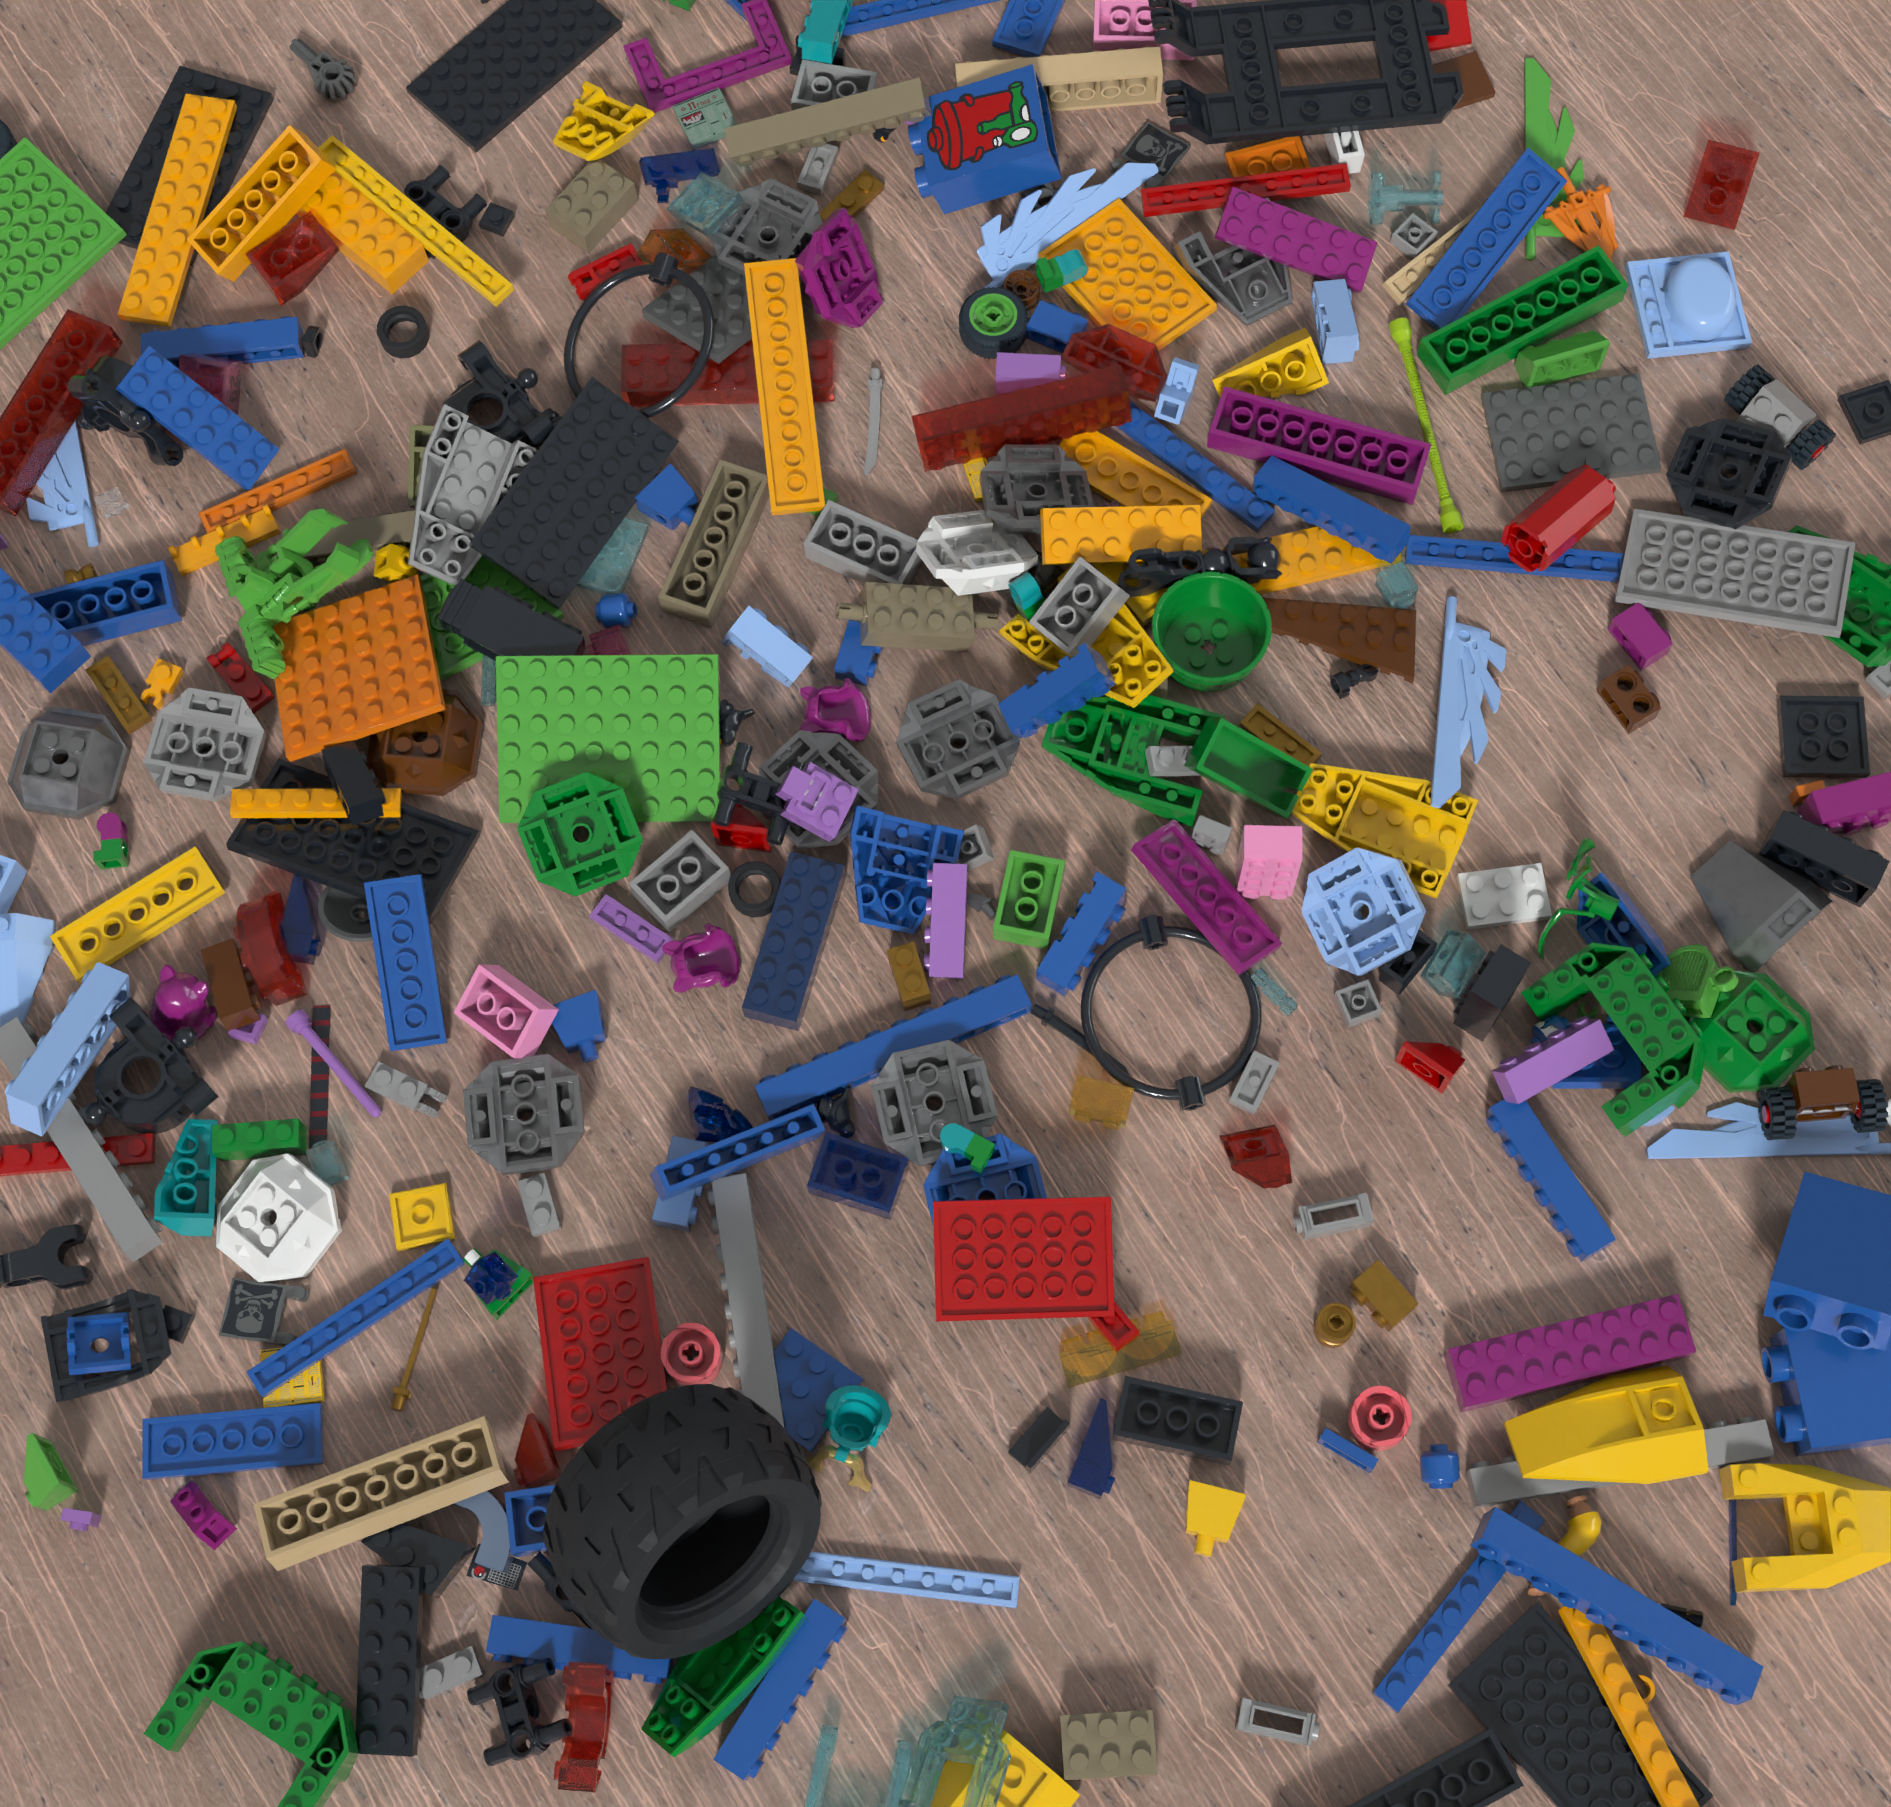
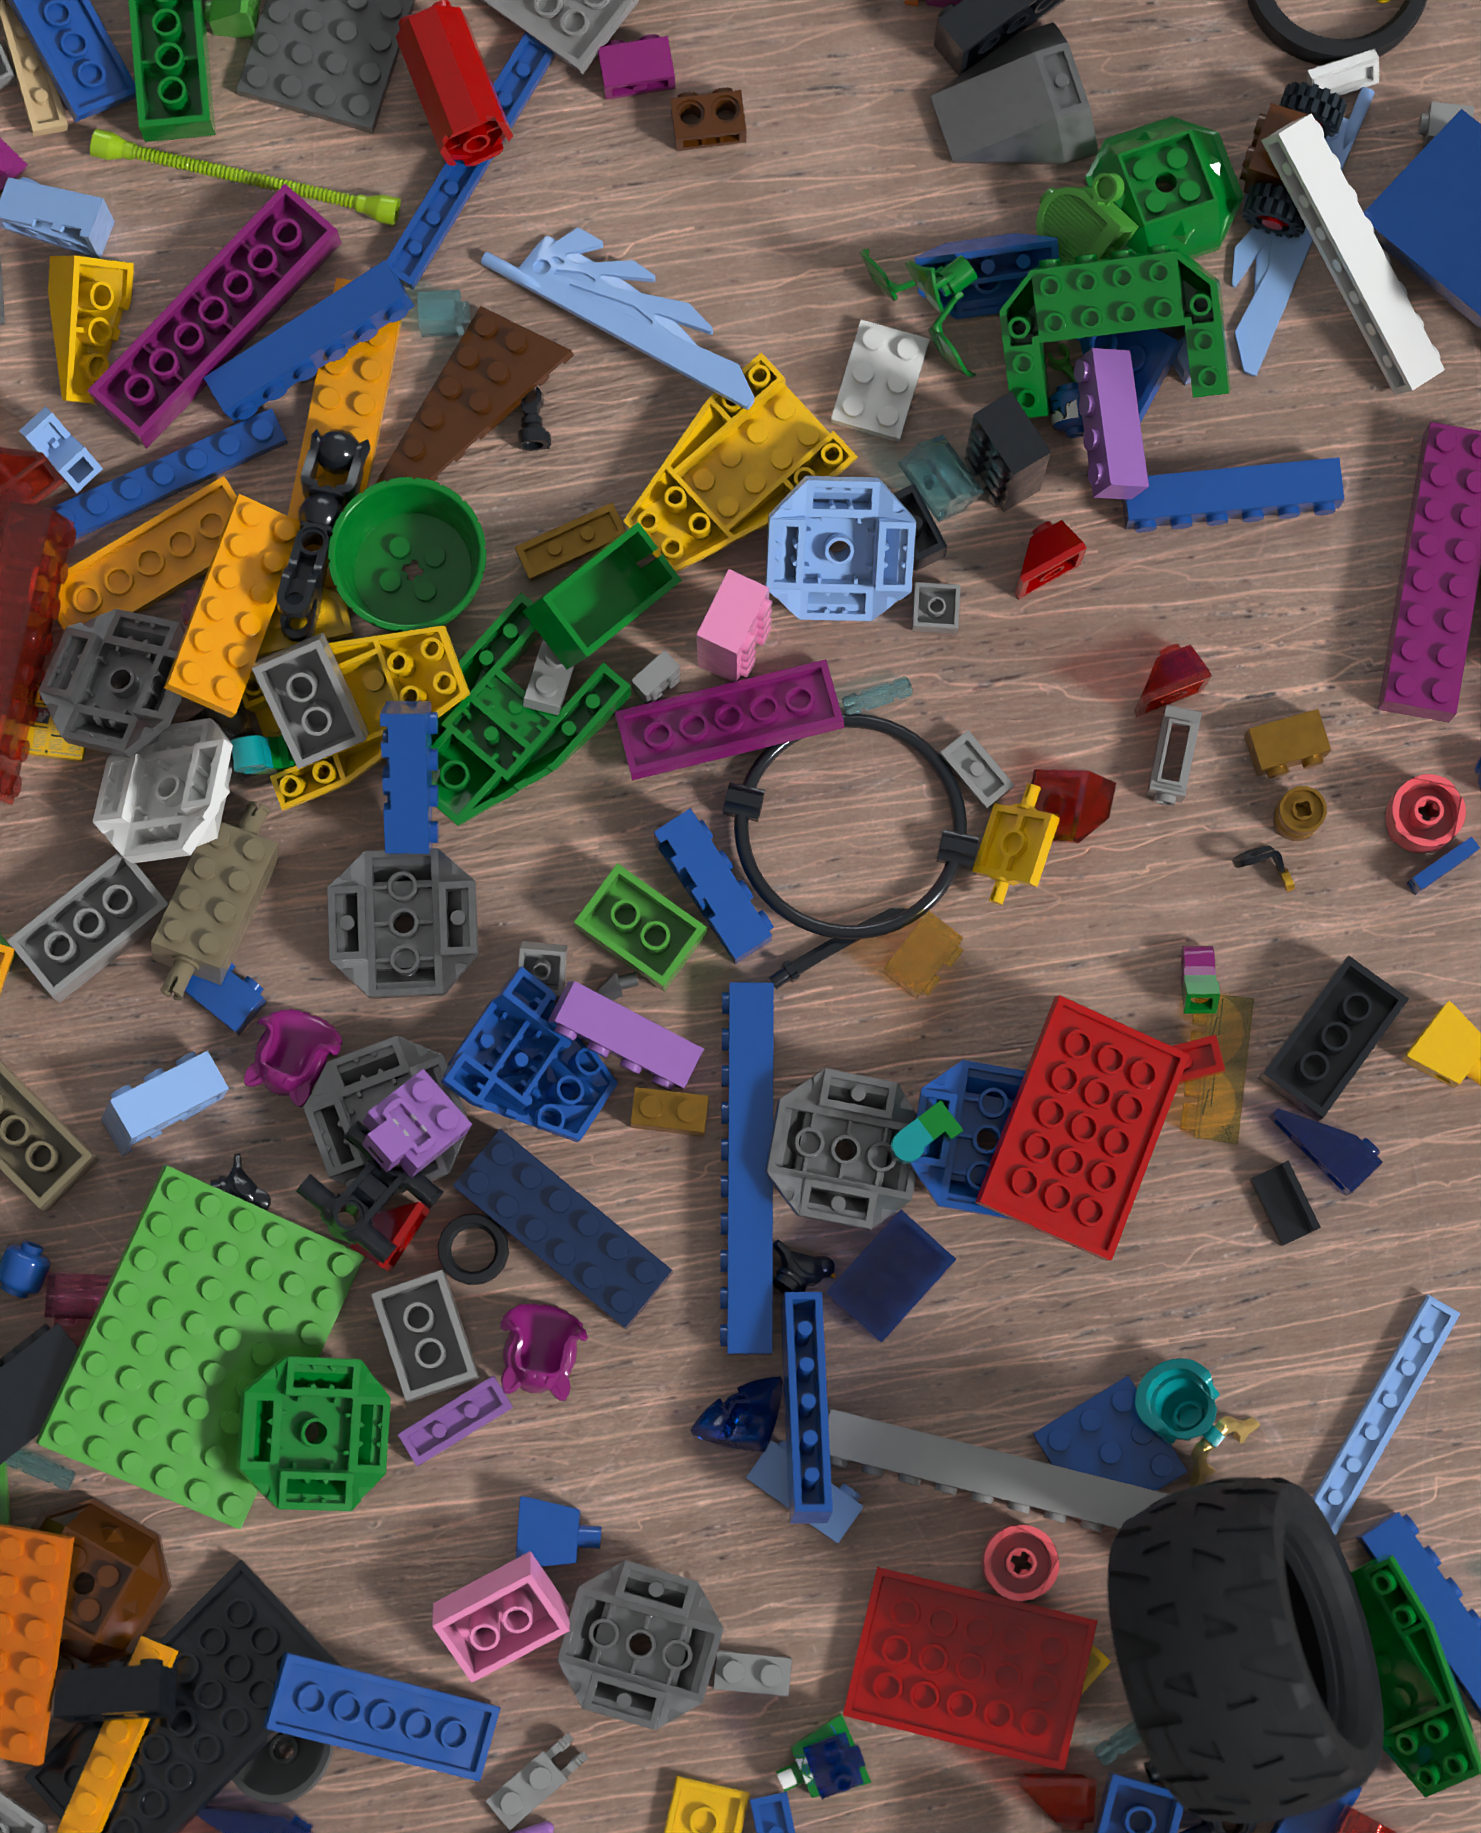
camera: 70 degrees left, 10 degrees up
none -> yellow plate [972,783,1060,906]
none -> clear red slope [1134,643,1212,718]
none -> leg [1181,946,1220,1014]
none -> black piece [1232,845,1295,892]
none -> white brick [1261,113,1445,395]

